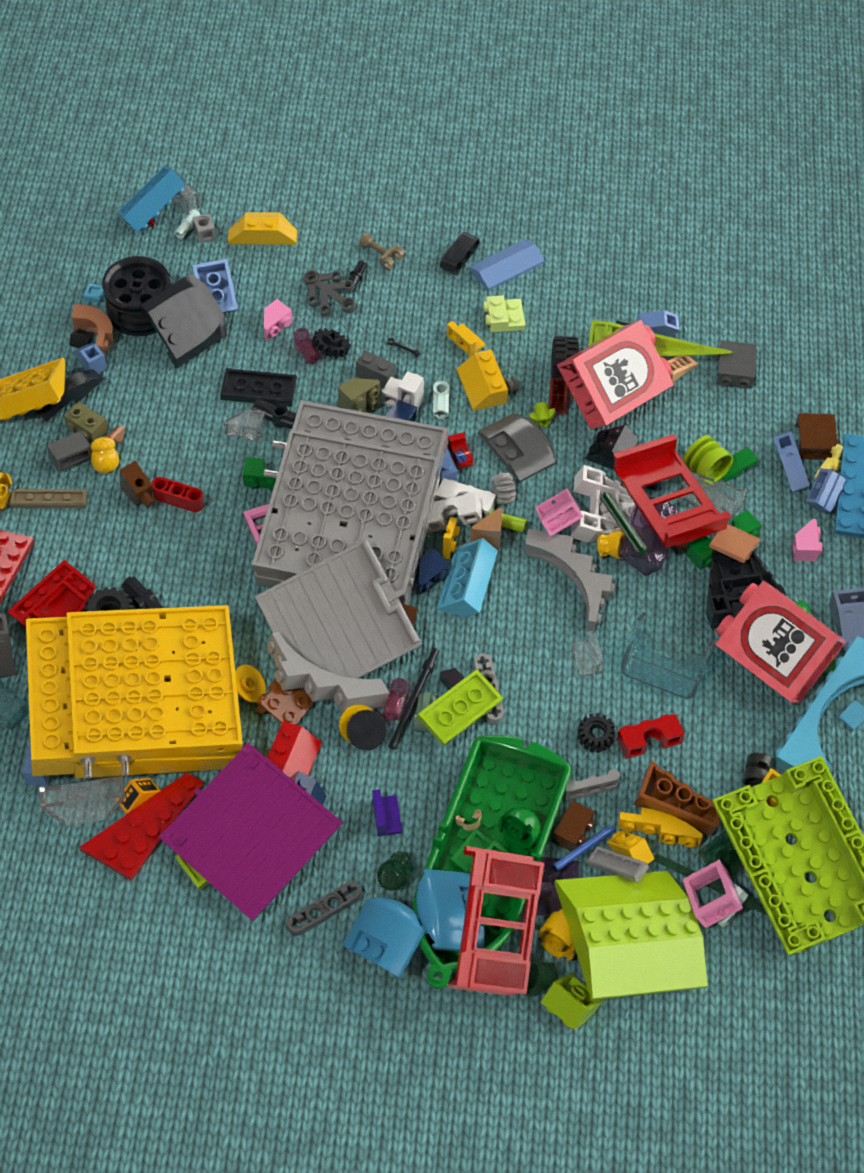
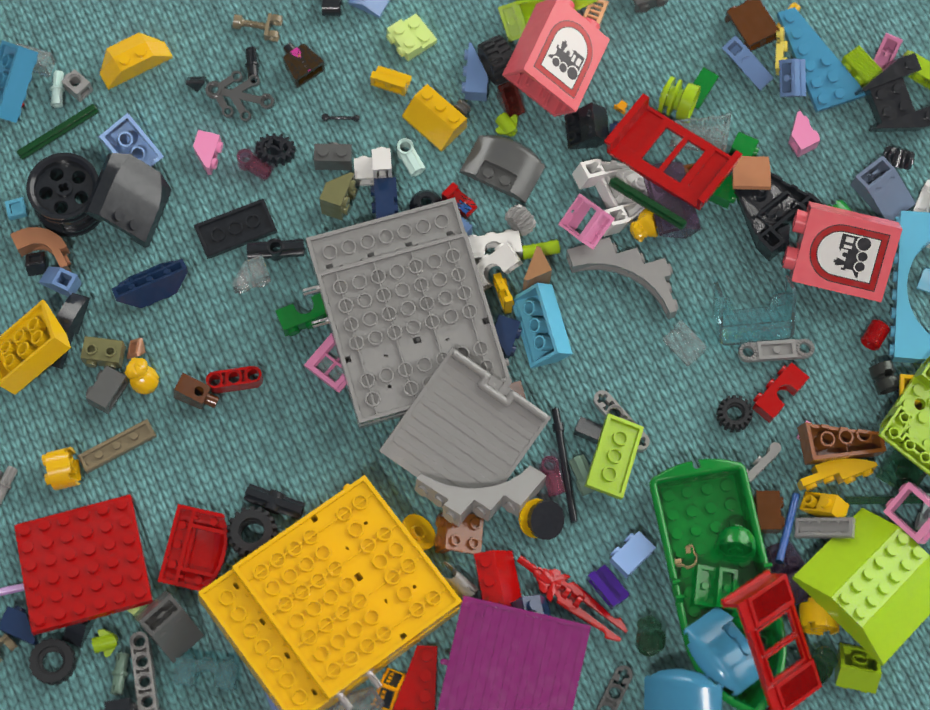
camera: 30 degrees left, 15 degrees up
none -> dark green axle [17,104,99,160]
none -> dark blue wedge [112,259,188,308]
none -> black slope [186,76,206,92]
none -> dark brown torso [283,42,325,88]
none -> light grey piece [442,562,479,598]
none -> medium blue slope [461,43,488,101]
none -> red sword [517,555,628,642]
none -> light blue brick [610,531,656,579]
none -> light grey plate [738,339,815,363]
none -> red piece [860,319,890,351]

